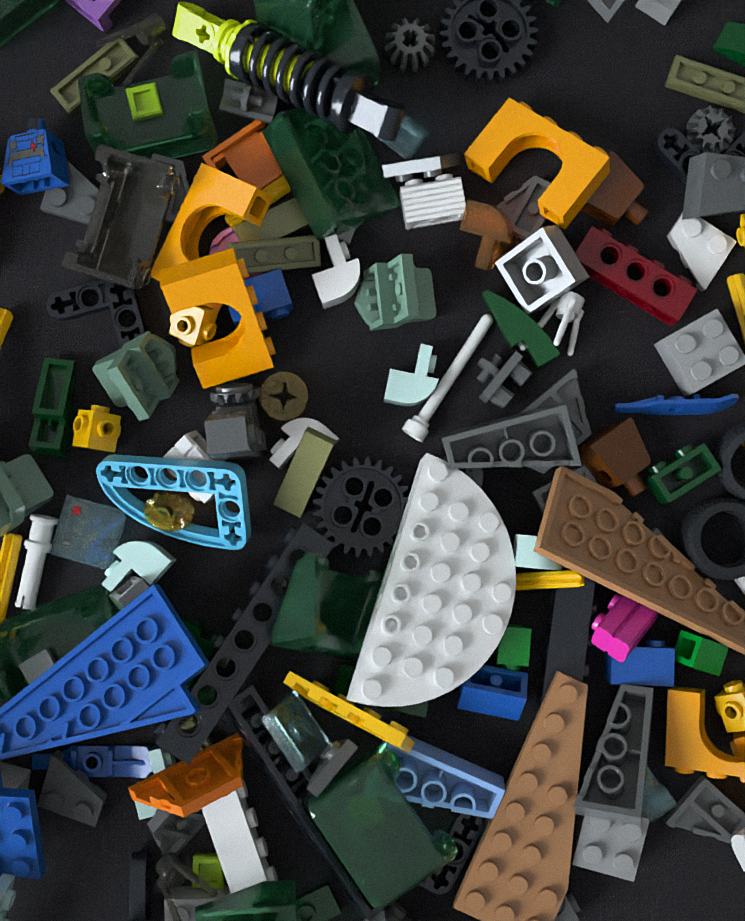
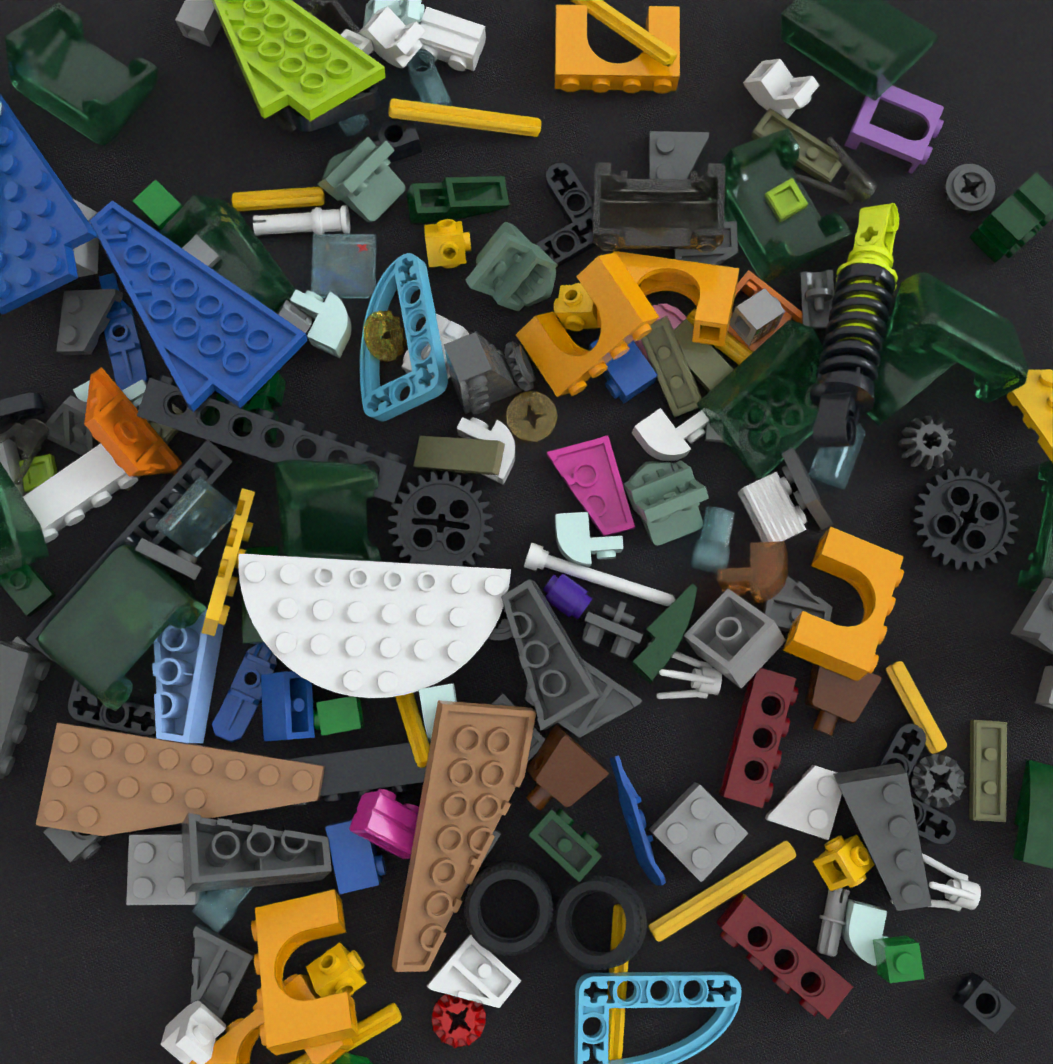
camera: 70 degrees right, 5 degrees down
blue torso [1,118,69,195] -> none
green brick [675,630,729,676] -> none
none -> blue piece [212,643,277,742]
none -> dark purple brick [543,574,593,620]
none -> dark pink wing [546,436,635,537]
none -> clear light blue piece [691,507,735,575]
none -> light grey brick [729,288,785,346]
none -> white brick [743,59,820,119]
none -> yellow axle [886,661,947,754]

